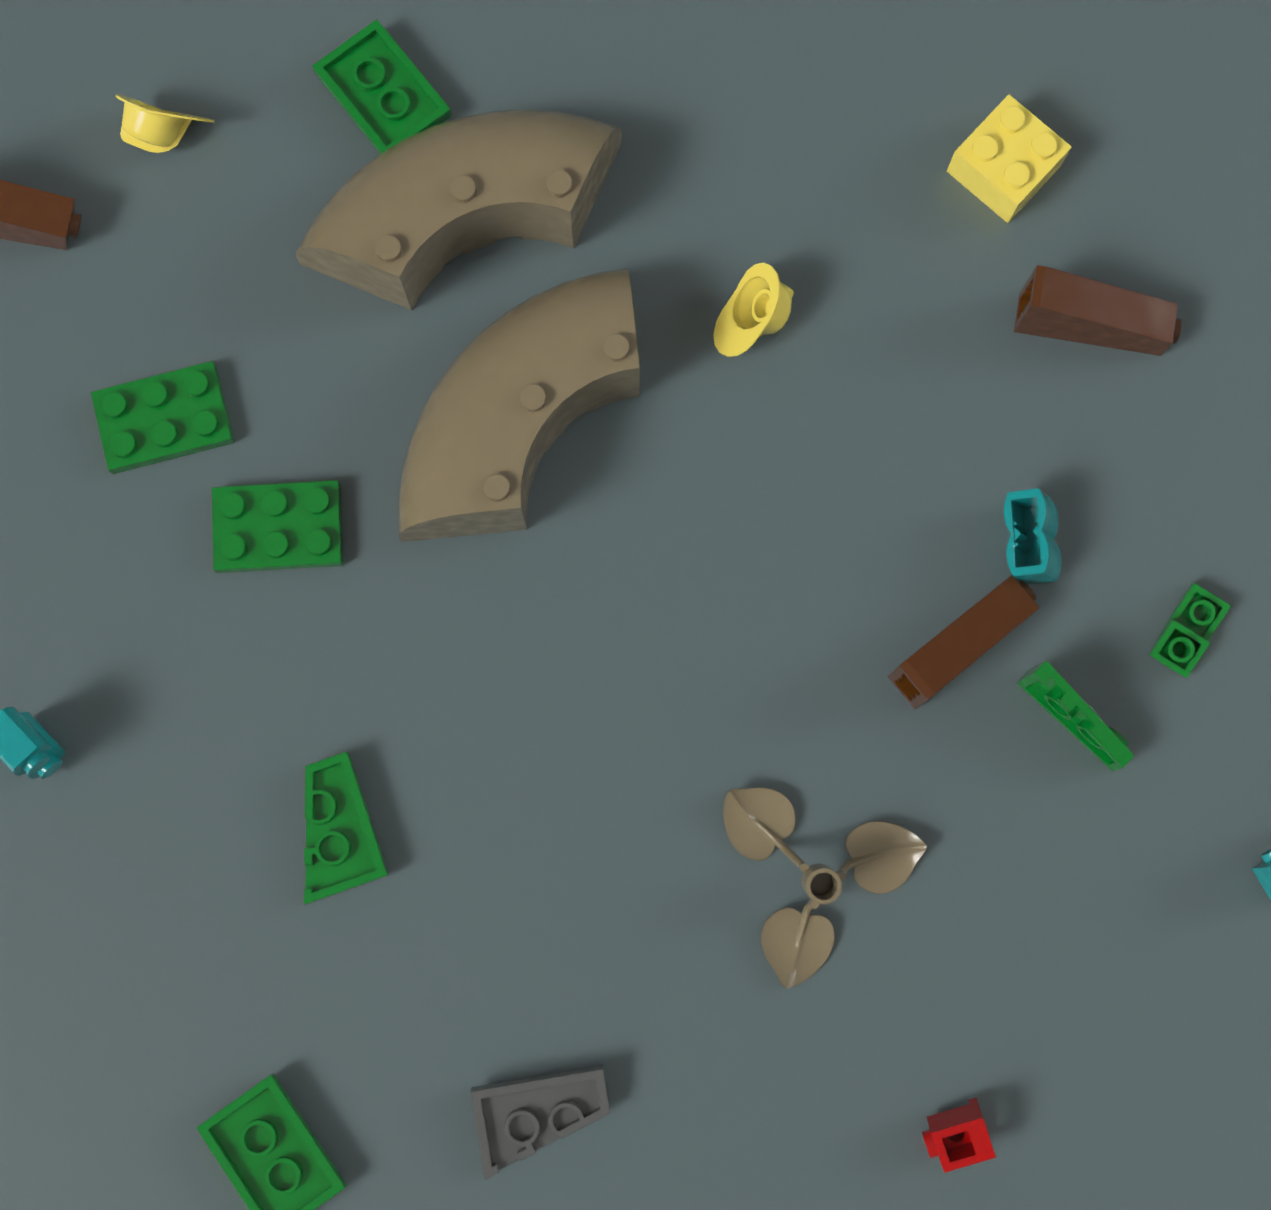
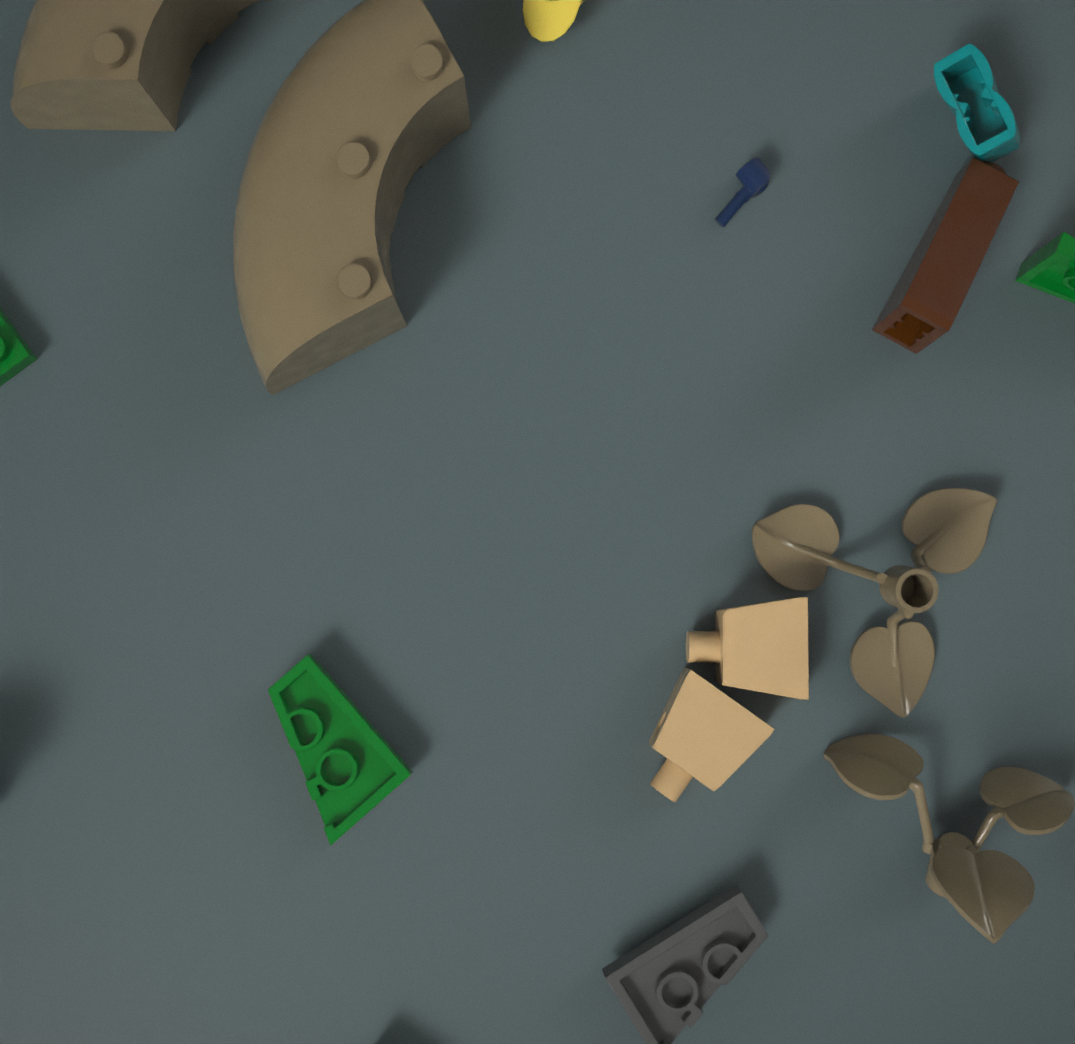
camera: 20 degrees left, 5 degrees up
green plate [212,480,343,573] -> none
none -> tan torso [649,668,775,803]
none -> tan torso [686,597,809,700]
none -> dark blue hand [715,157,770,227]
none -> dark tan plant [823,734,1075,944]

